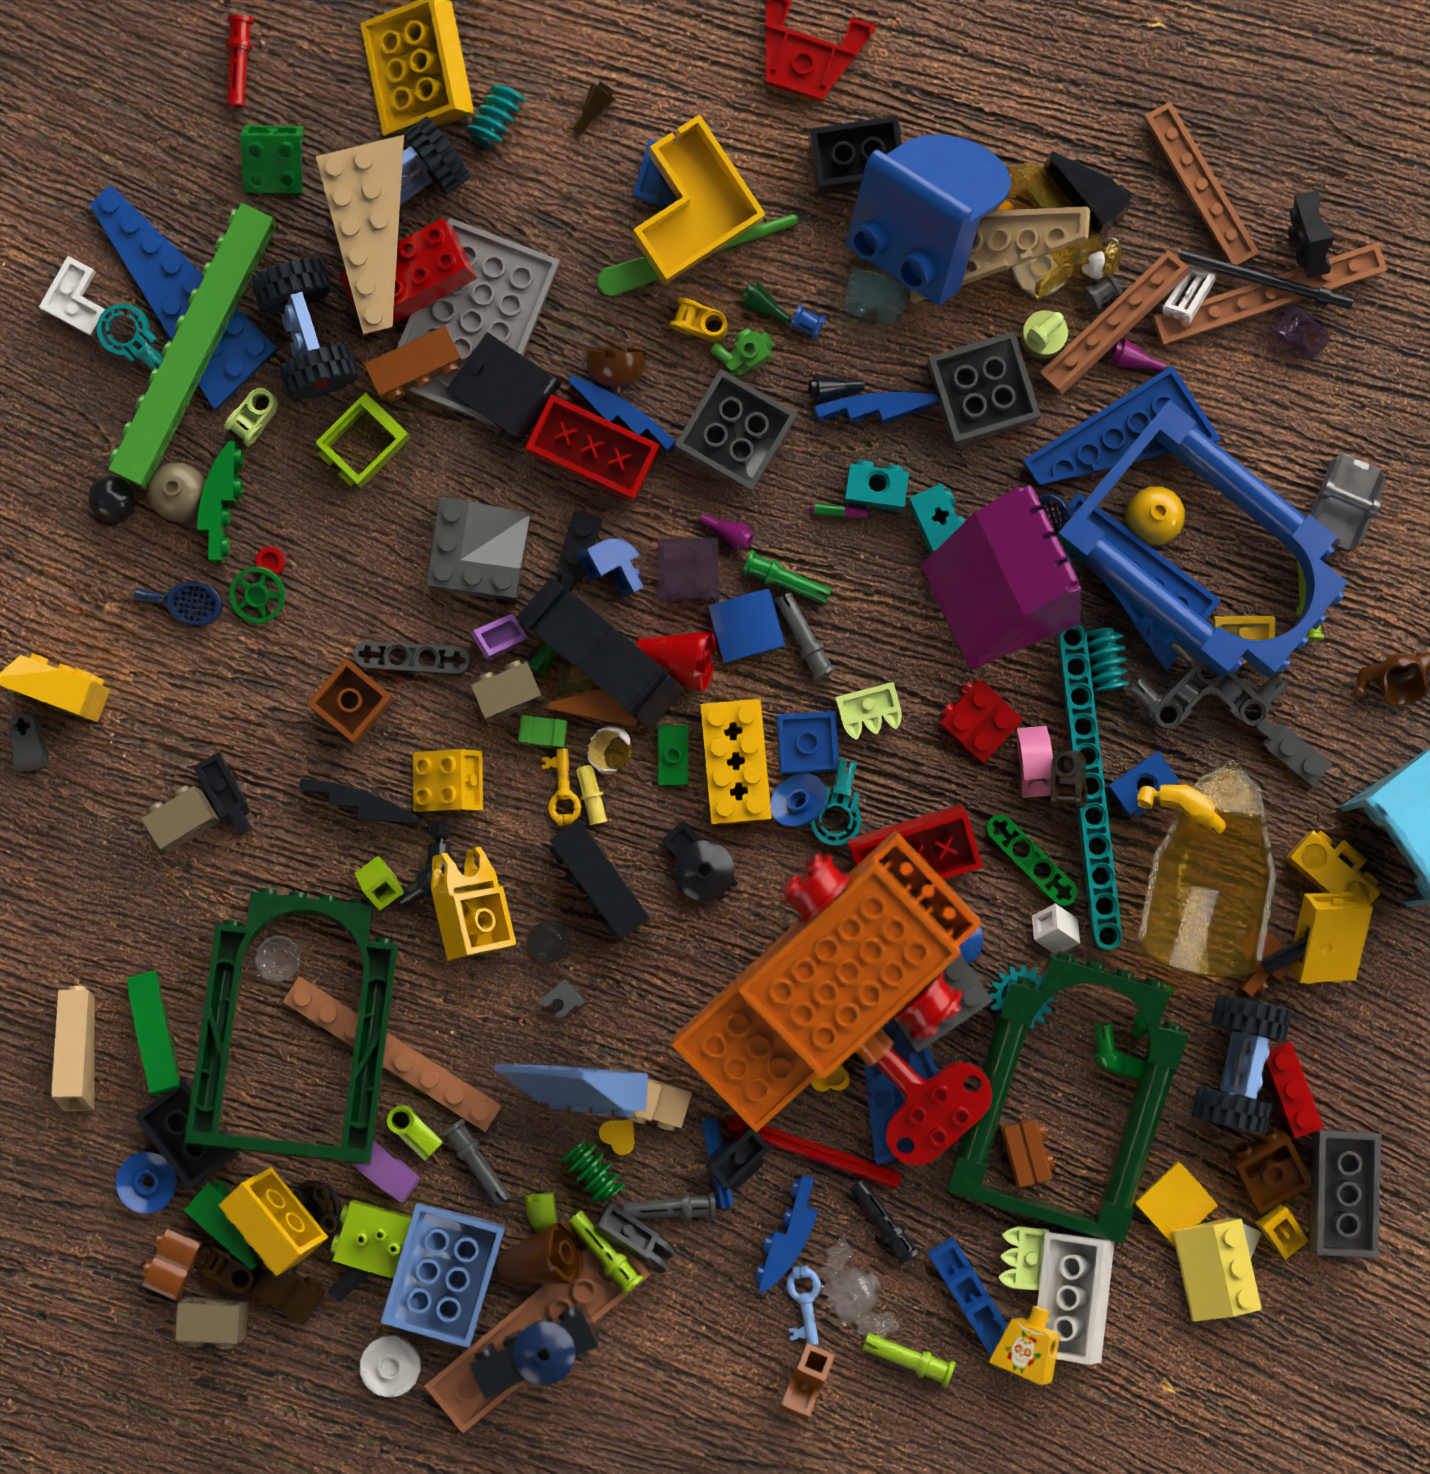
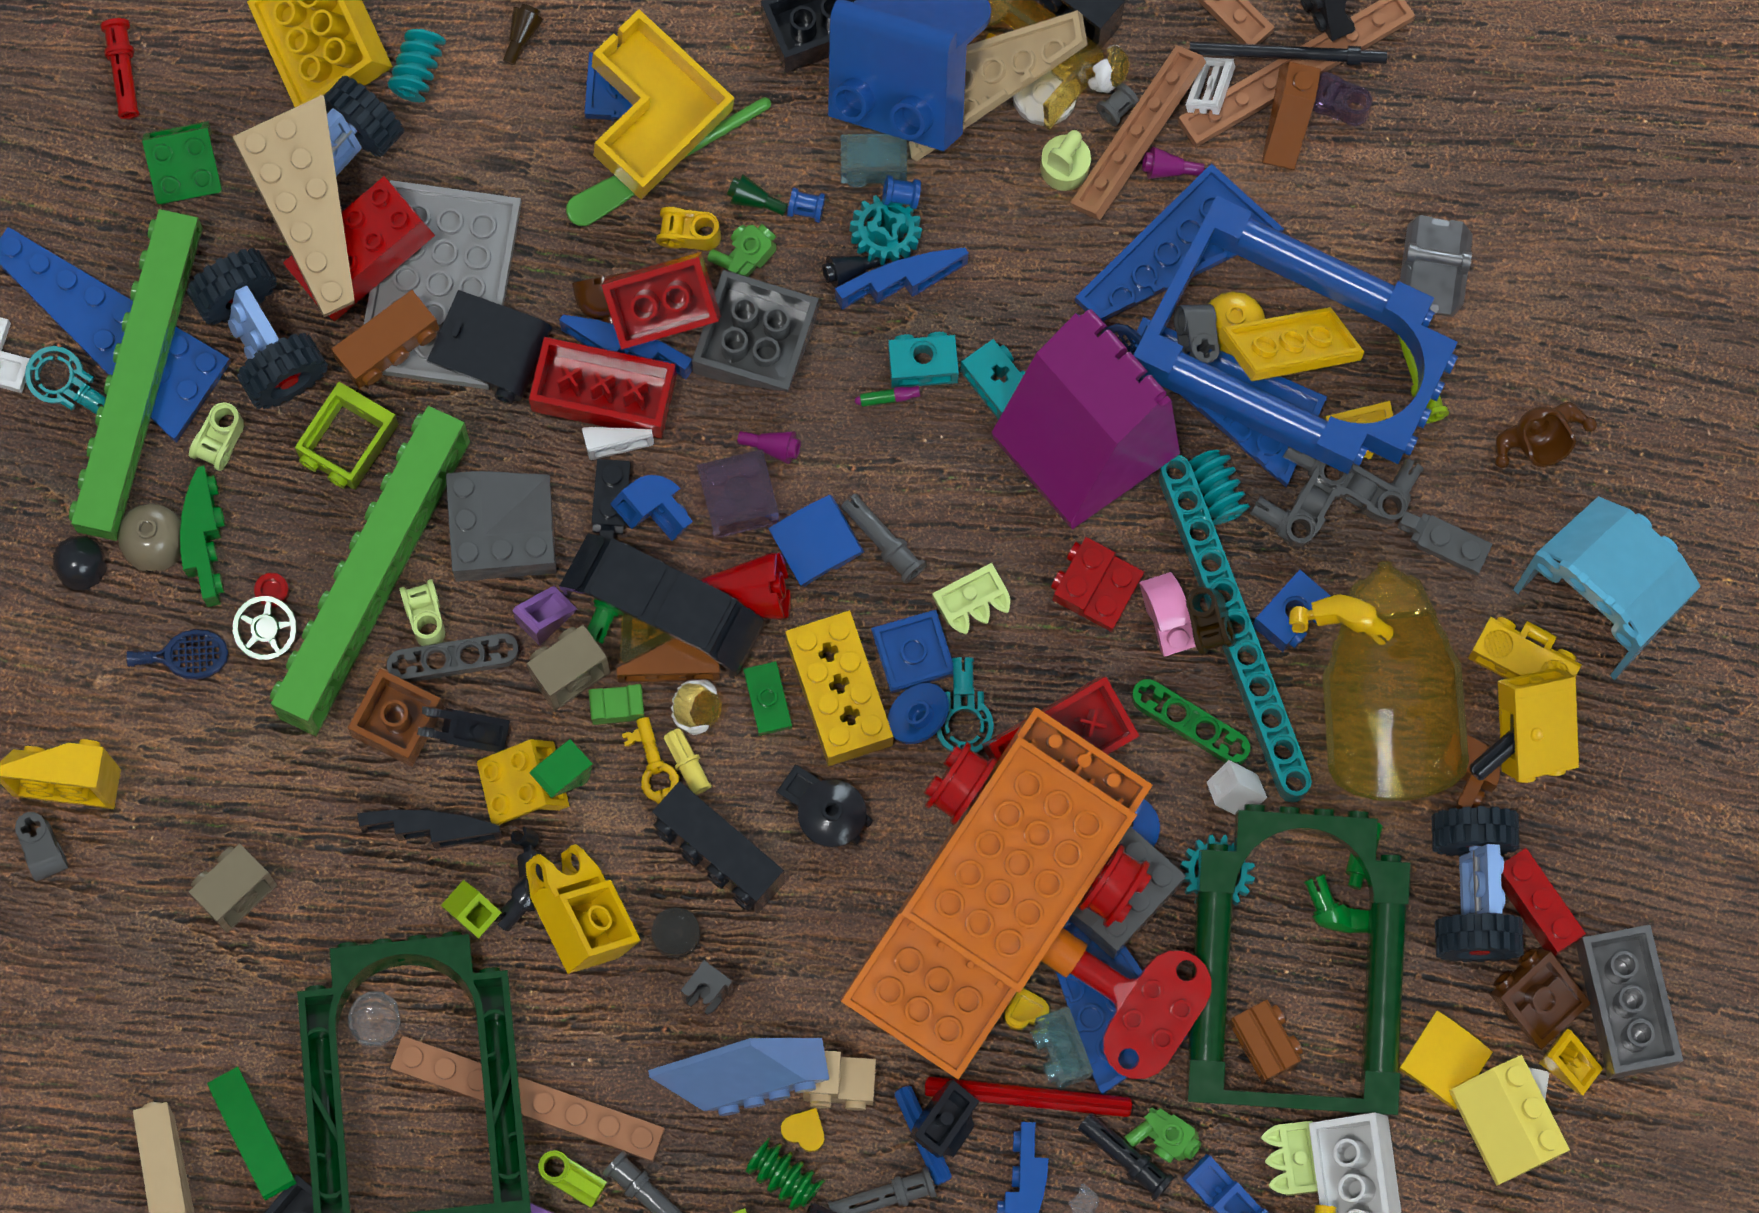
camera: 15 degrees left, 10 degrees down
black hinge [193,752,252,835] -> none
green pin [741,549,832,606] -> none
dark grey slope [926,331,1041,448] -> none
none -> bright green brick [270,406,470,736]
none -> yellowish green piece [399,579,445,646]
none -> black hinge [417,706,510,753]
none -> green slope [530,739,593,798]
none -> white slope [582,427,654,461]
none -> red brick [601,252,721,350]
none -> teal gear [849,195,922,265]
none -> blue bush [882,175,921,209]
none -> clear light blue brick [1031,1006,1093,1090]
none -> bright green piece [1124,1107,1202,1163]
none -> dark grey piece [1174,304,1220,364]
none -> yellow tile [1218,307,1364,381]
none -> dark orange slope [1262,62,1321,170]

